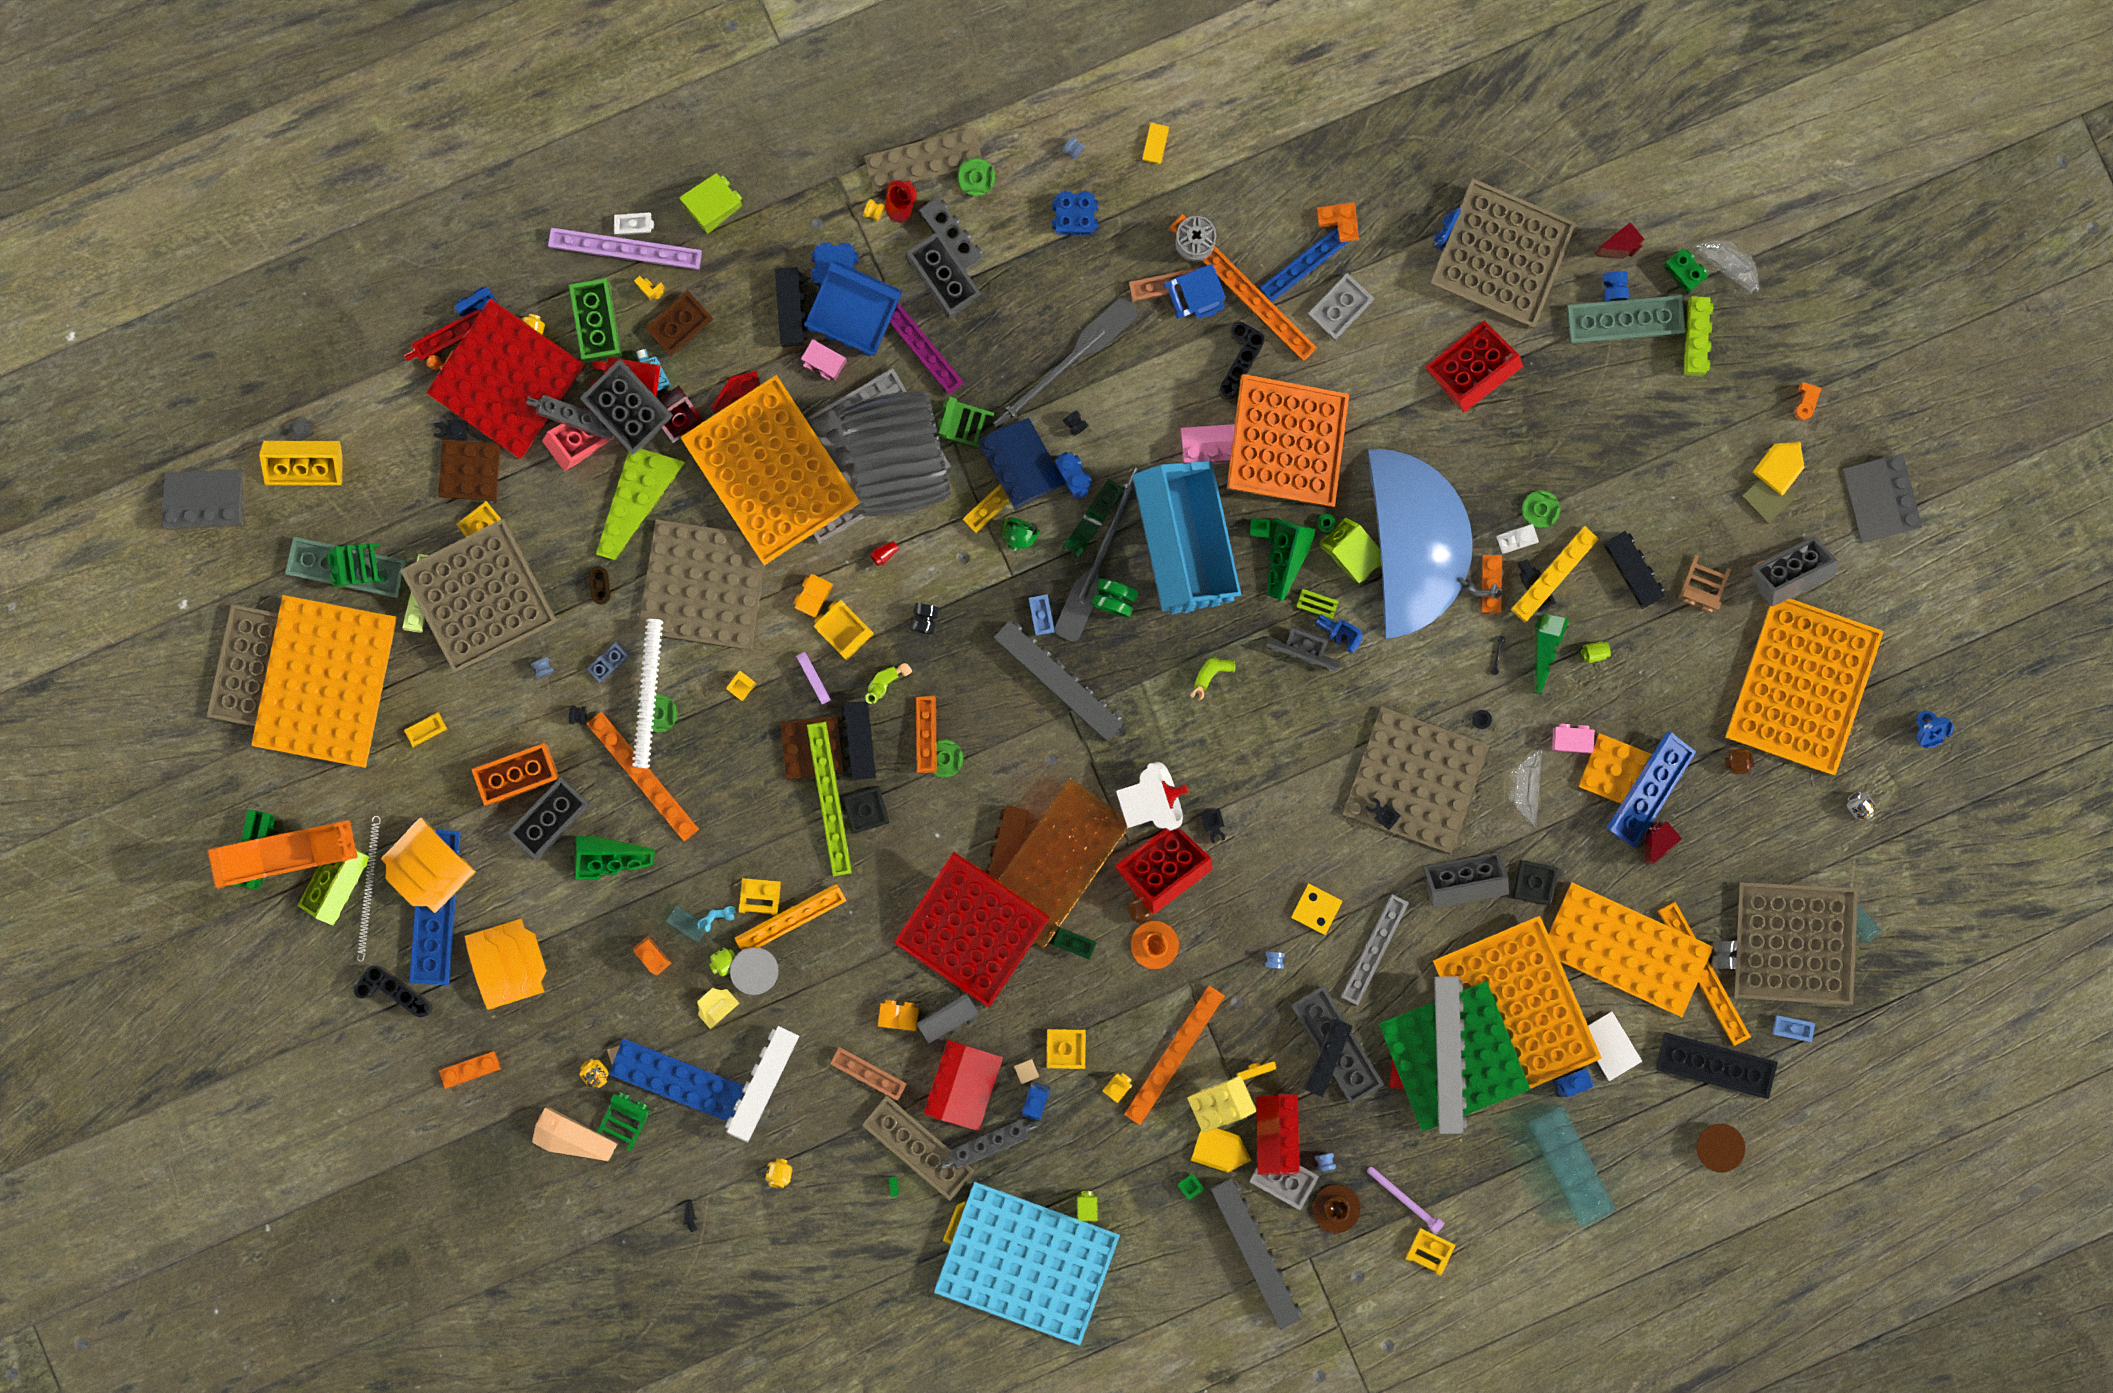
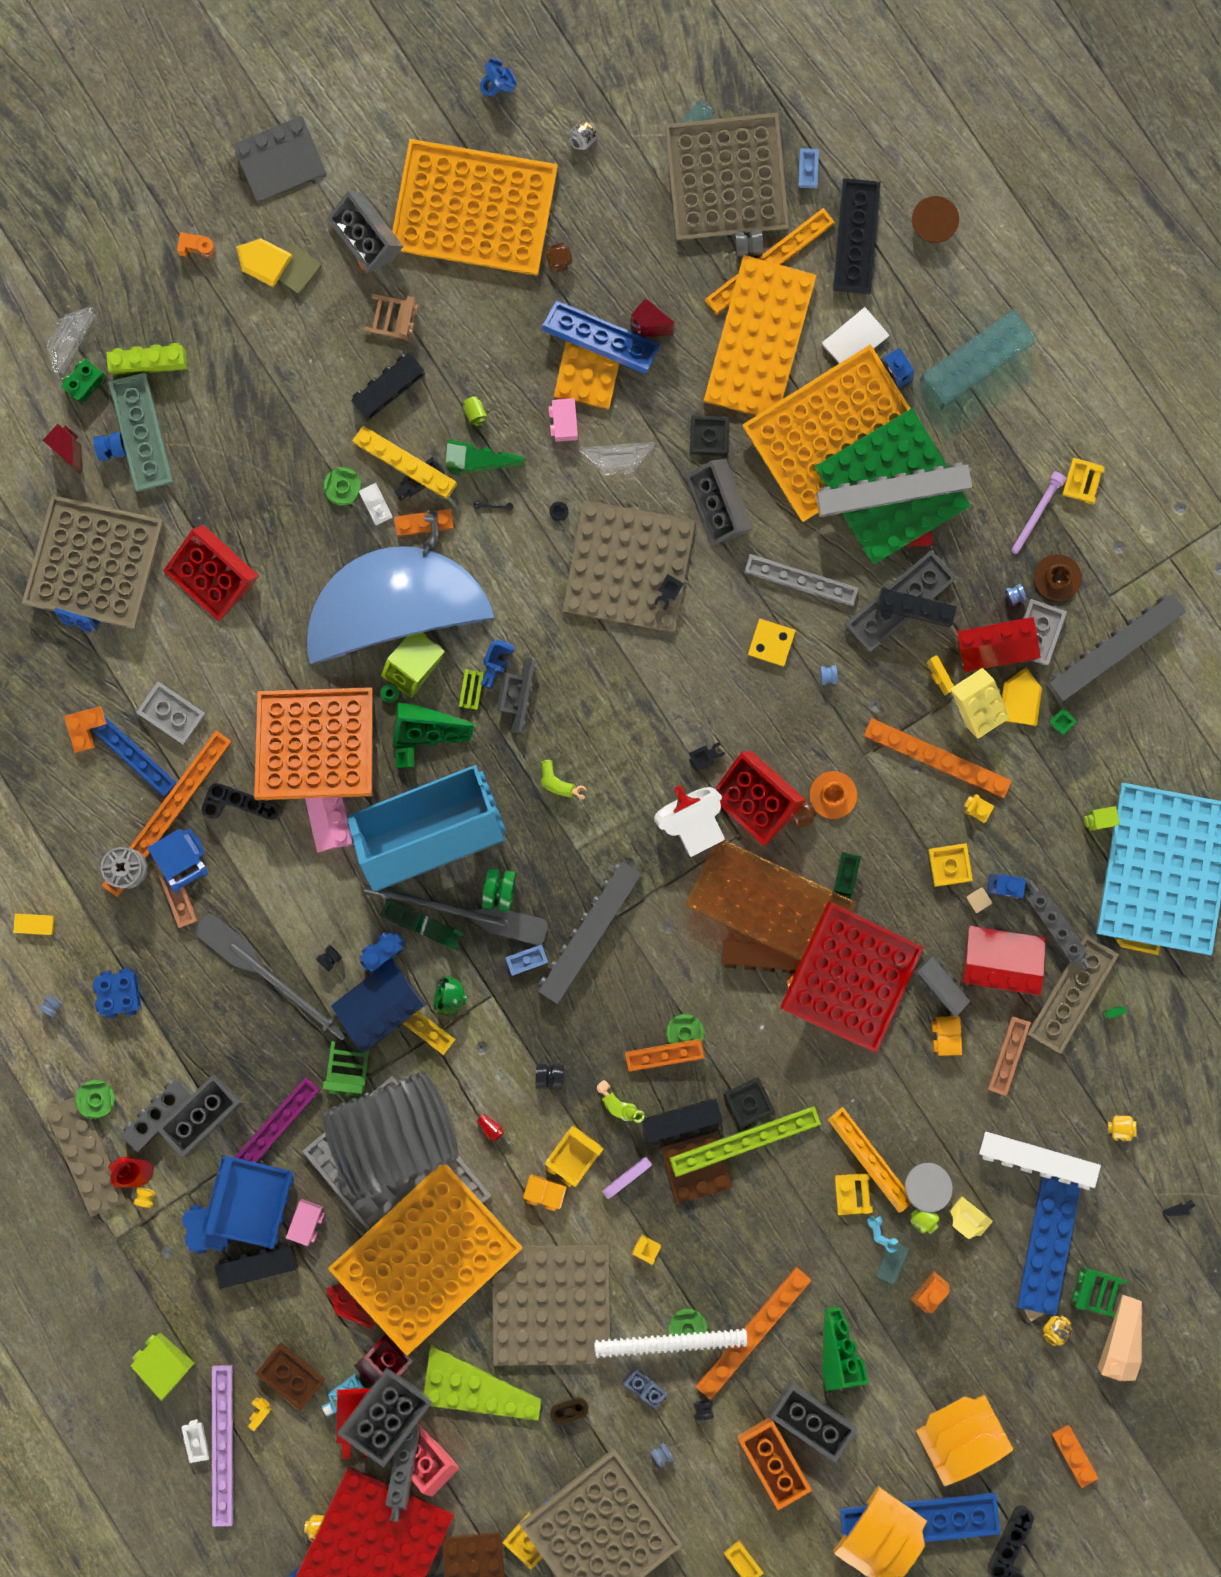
camera: 95 degrees left, 0 degrees up
bright green brick [569,278,622,363] -> none

